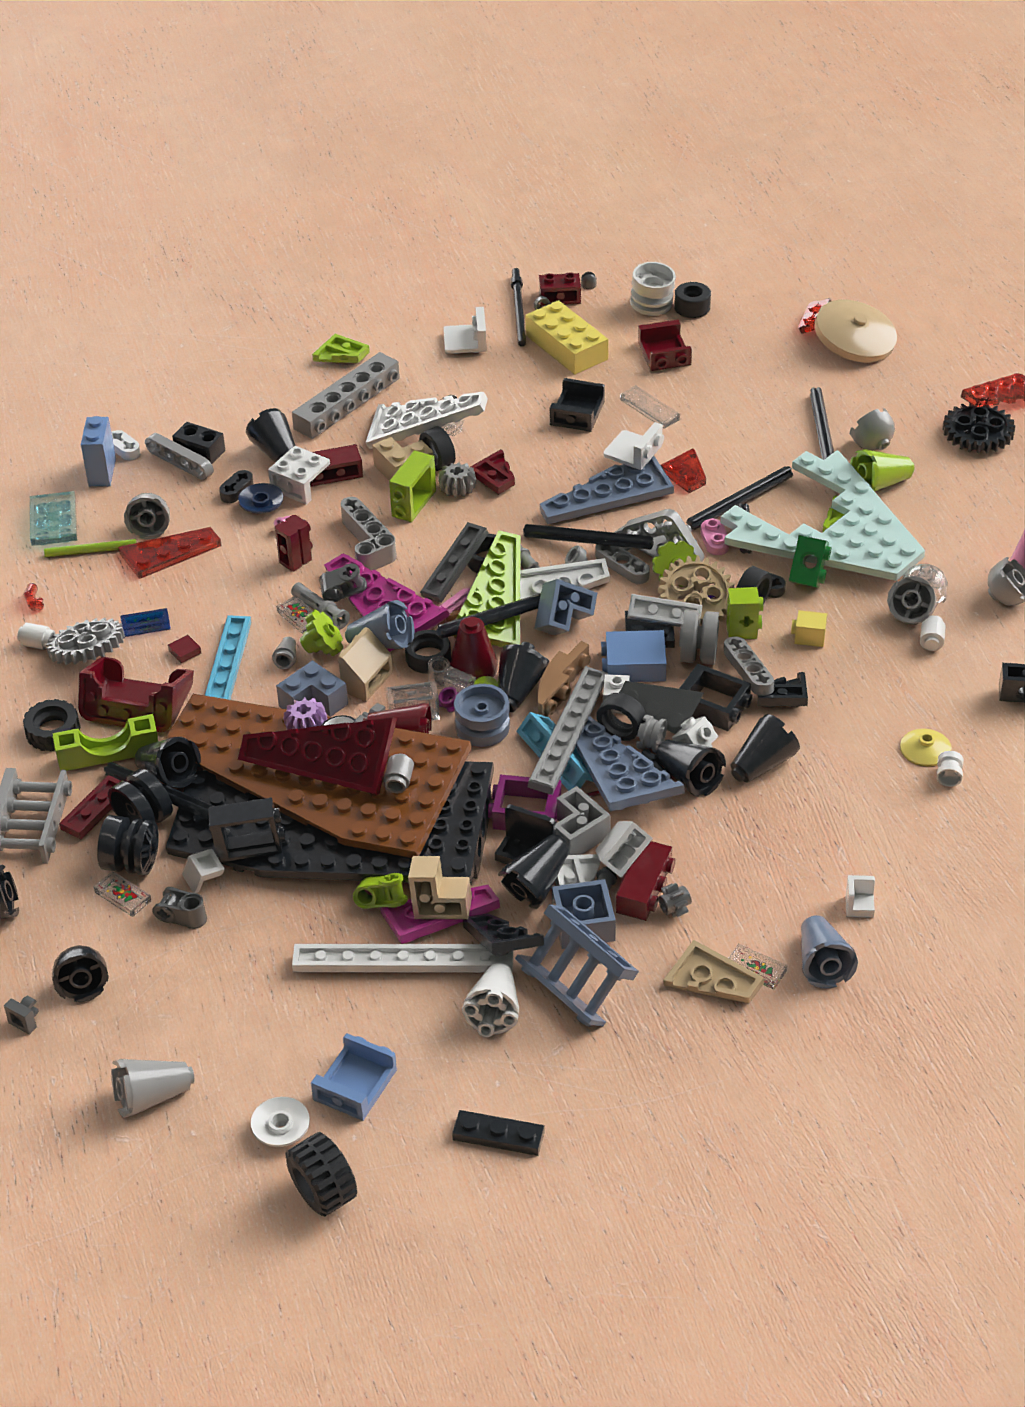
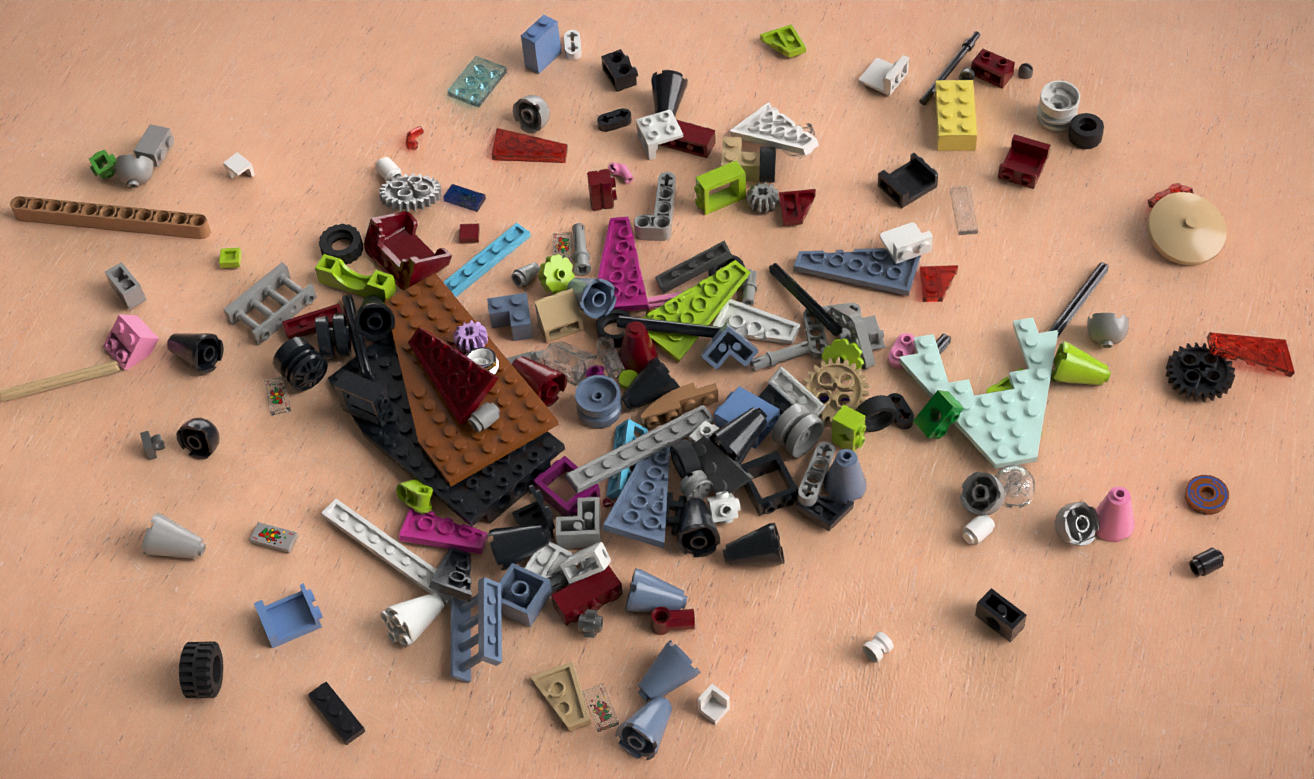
camera: 40 degrees right, 10 degrees up
lime bar [44,539,137,557] -> none
light grey beam [145,433,214,480] -> none
dark grey piece [152,887,207,929] -> none
white panel [182,849,224,893] -> none
dark blue dish [238,483,284,514] -> none
white dish [251,1097,310,1147] -> none
light grey brick [292,352,400,439] -> none
dark grey piece [319,563,367,602] -> none
tan brick [408,856,472,919] -> none
light grey tile [565,545,588,564] -> none
black axle [686,466,793,530] -> none
light yellow brick [791,610,827,647] -> none
light yellow dish [900,729,951,767] -> none
none -> light grey tile [249,522,298,554]
none -> sand blue cone [625,568,688,612]
none -> sand blue cone [638,640,701,702]
none -> dark red piece [651,607,695,635]
none -> black cone [710,407,767,464]
none -> light grey pin [750,341,811,372]
none -> sand blue cone [824,449,867,504]

